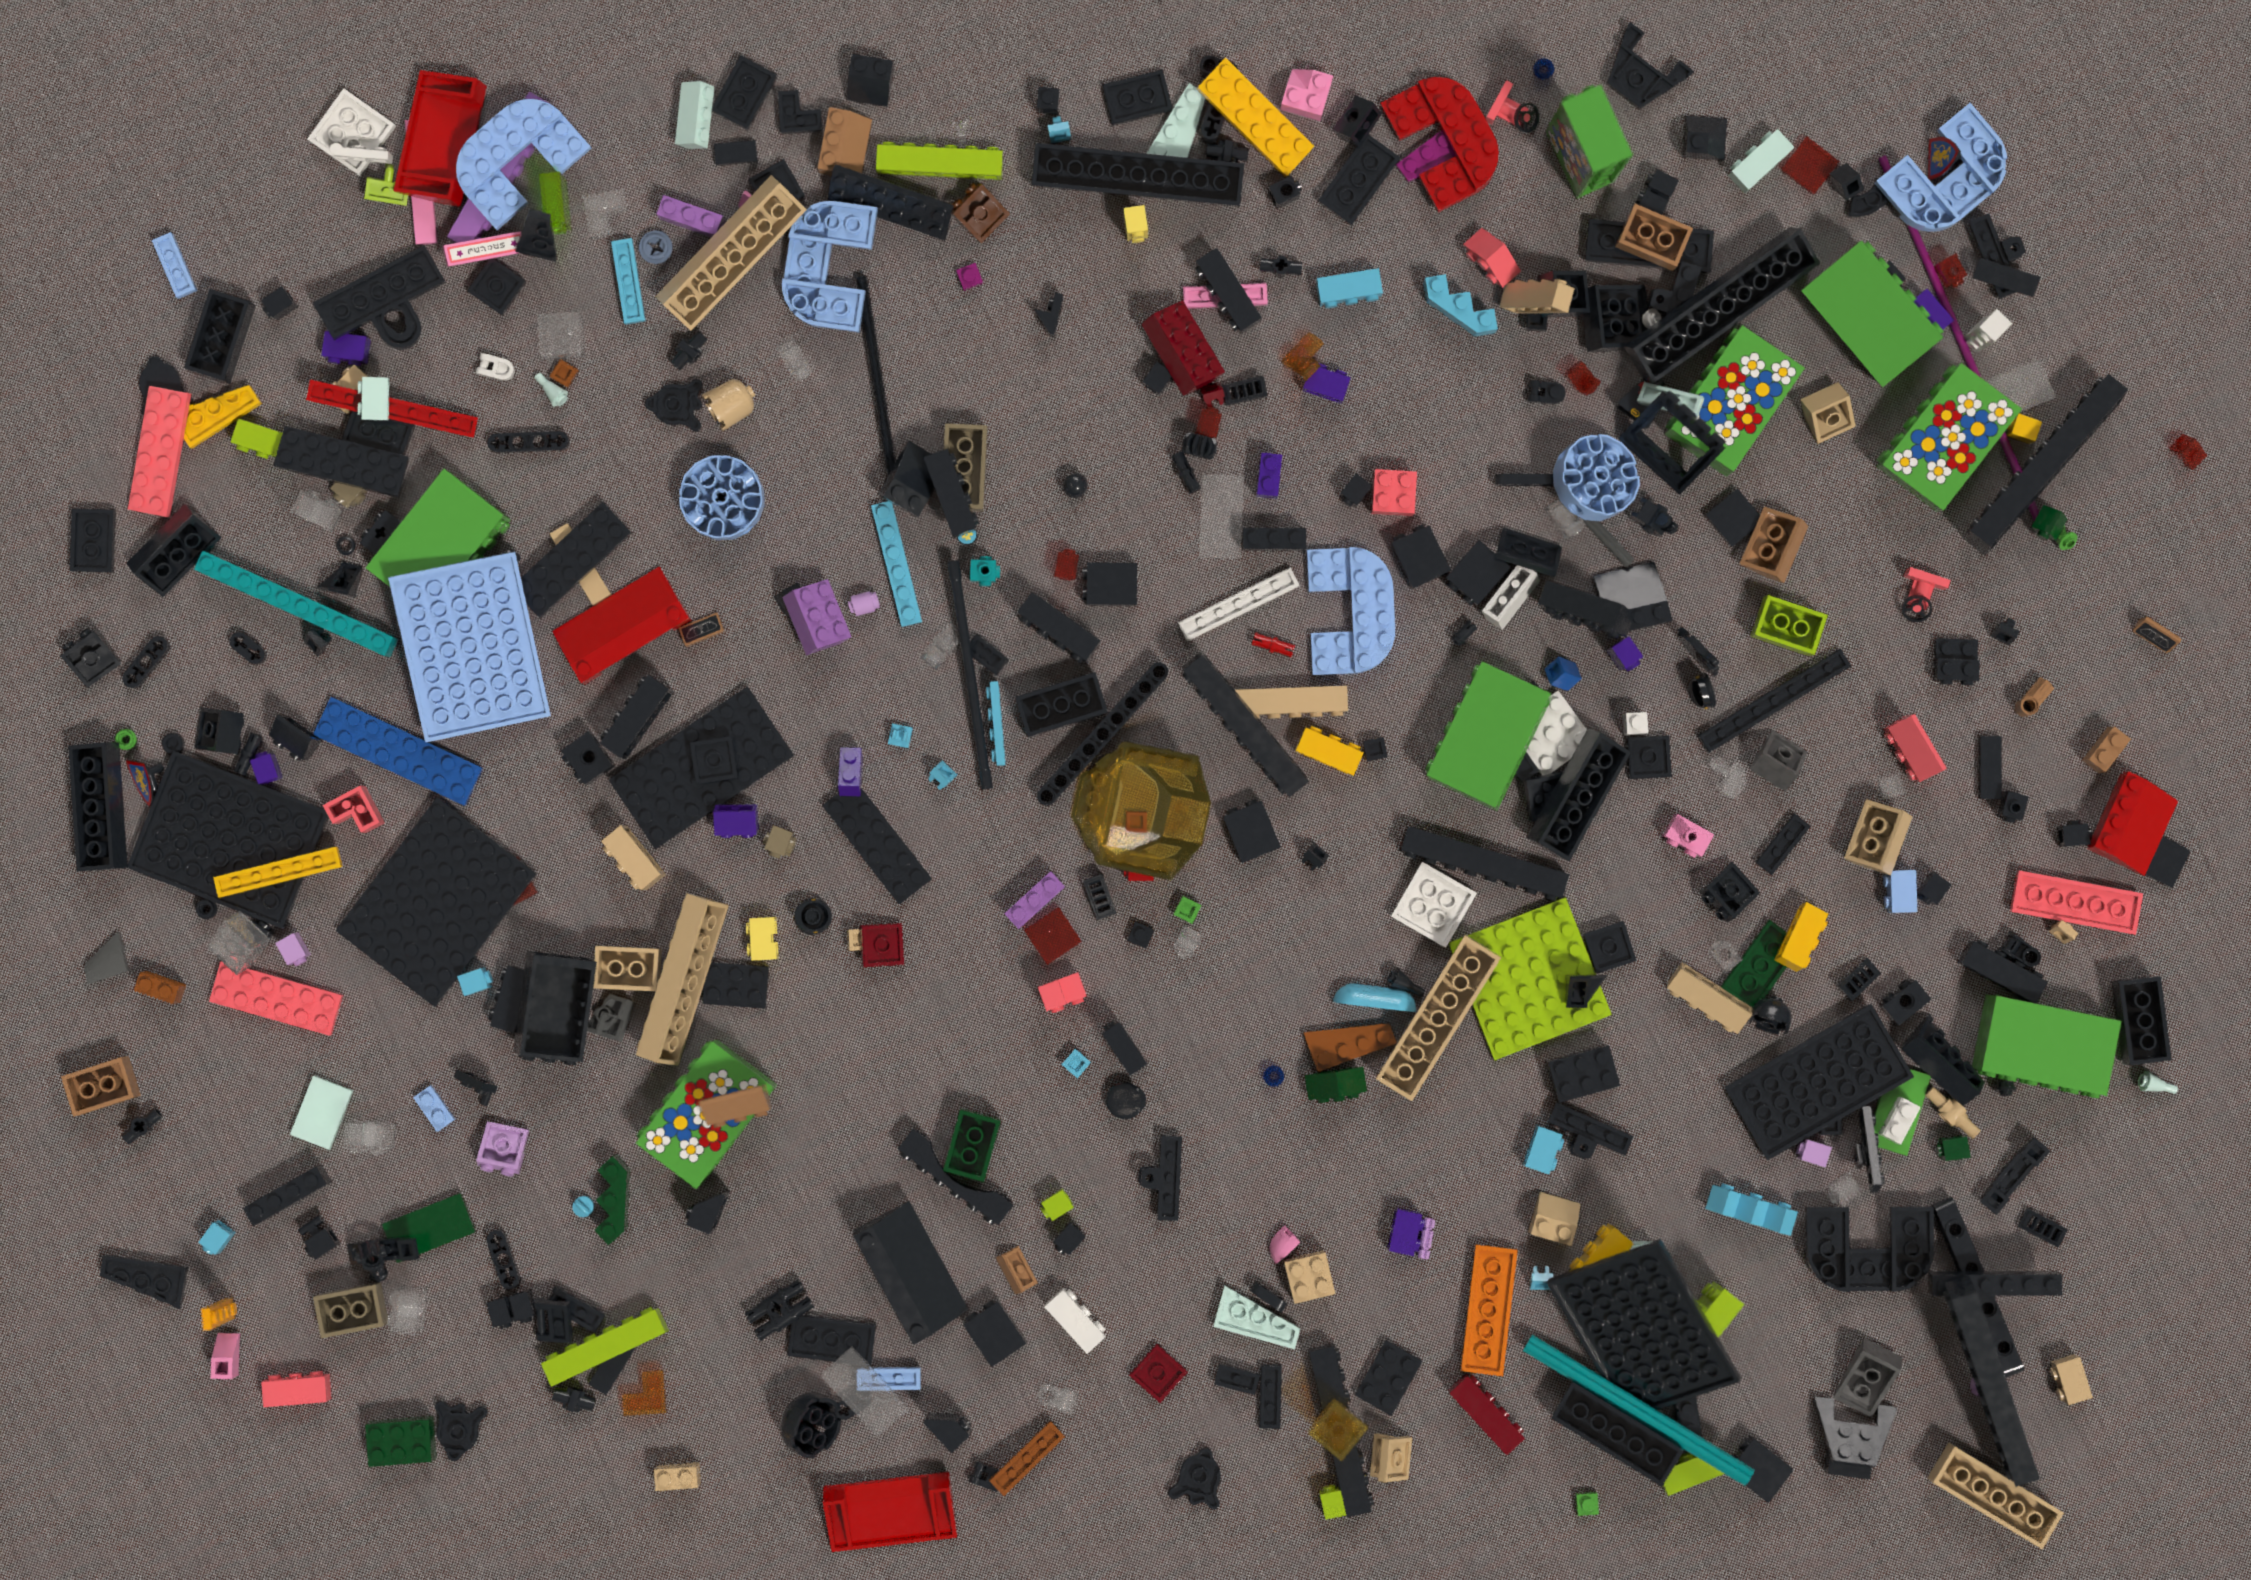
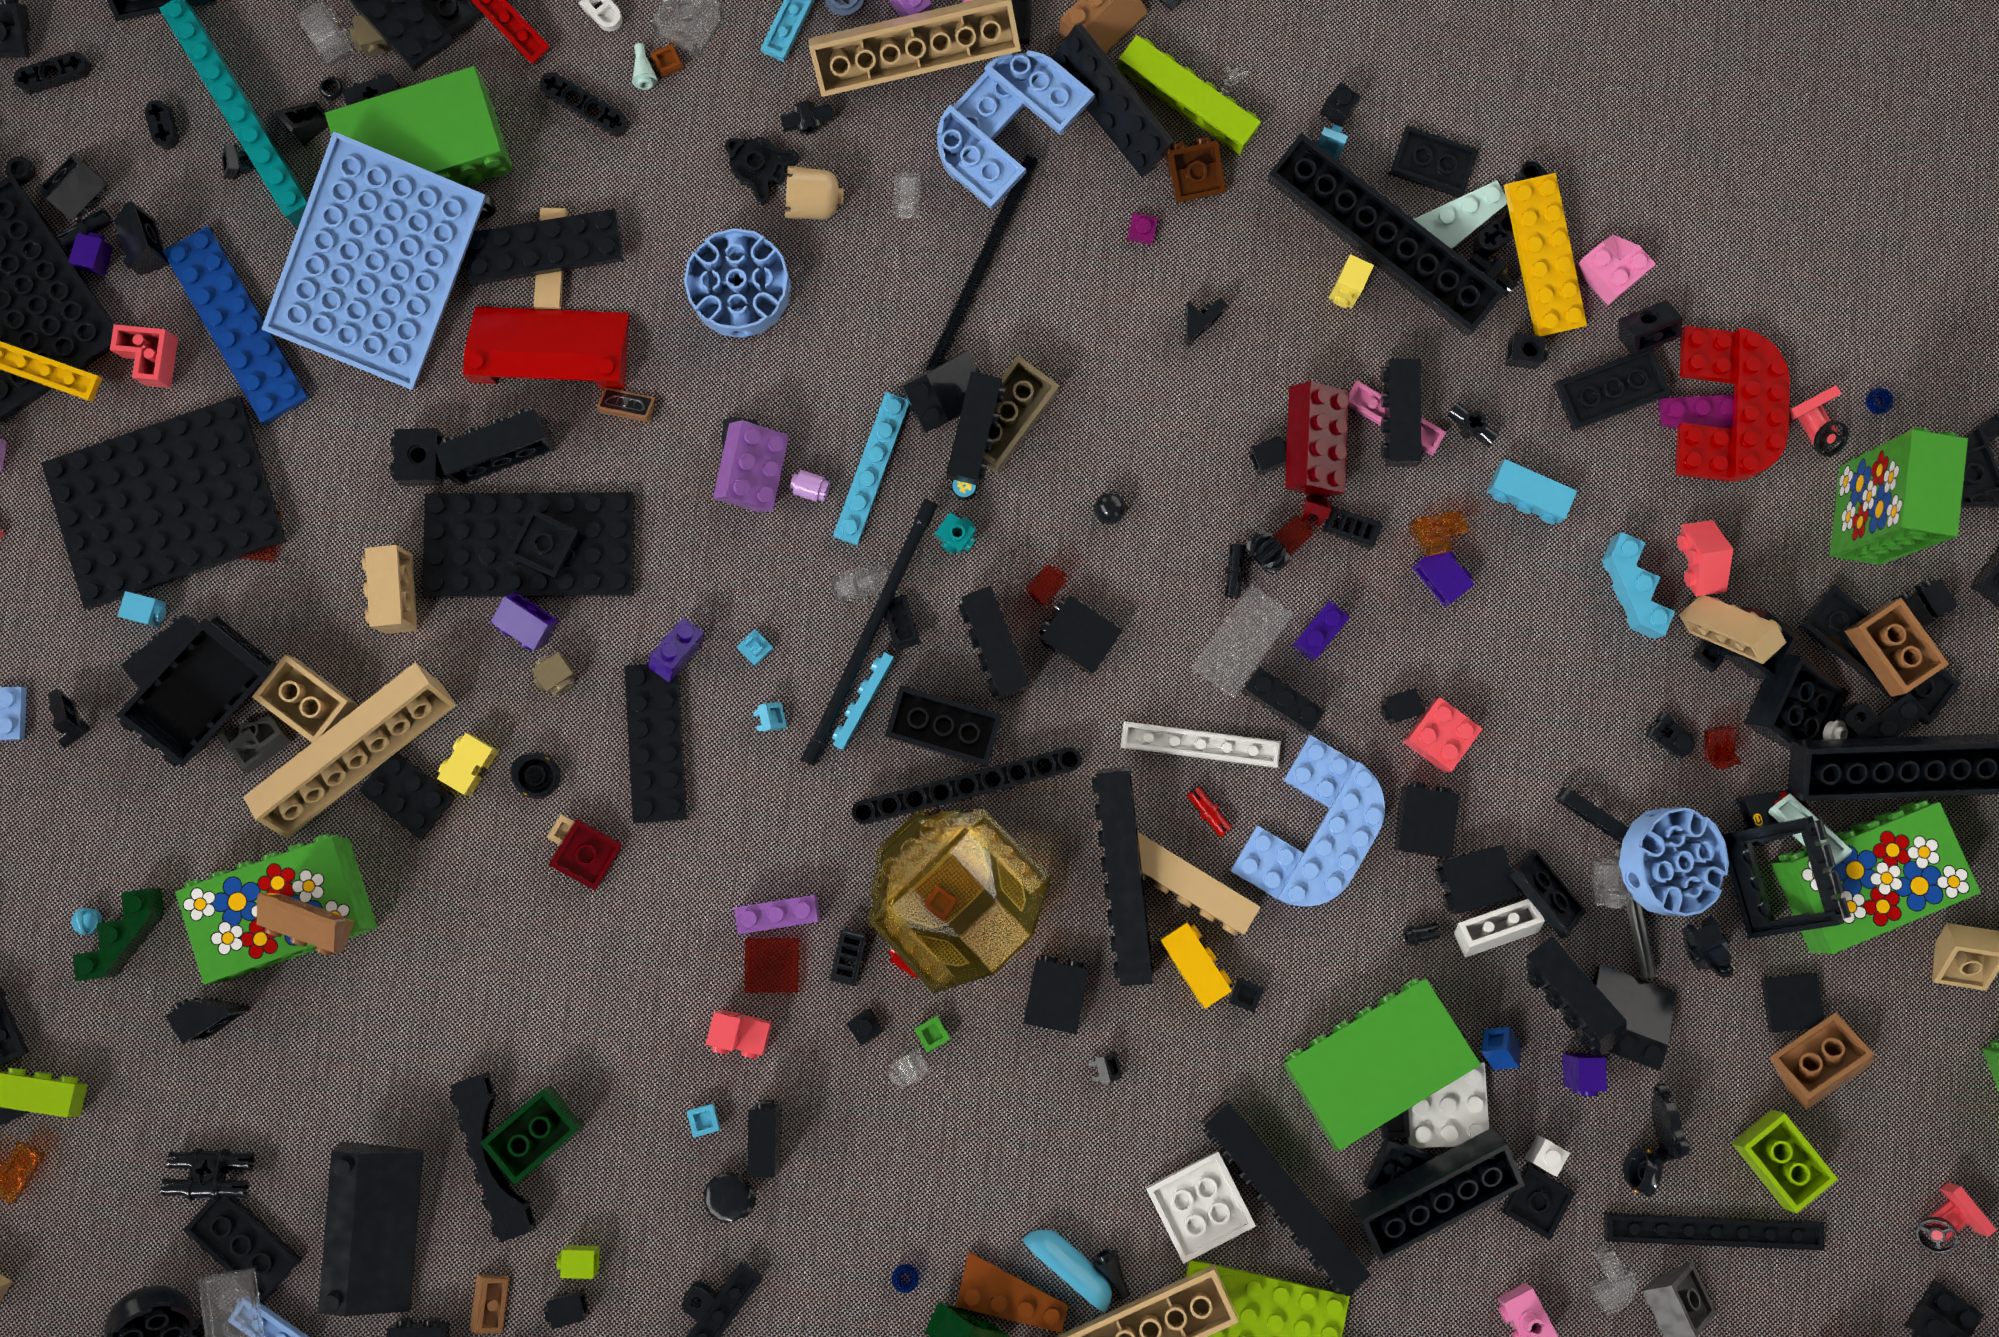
camera: 30 degrees right, 5 degrees down
lavender plate [476,1121,529,1177] -> none

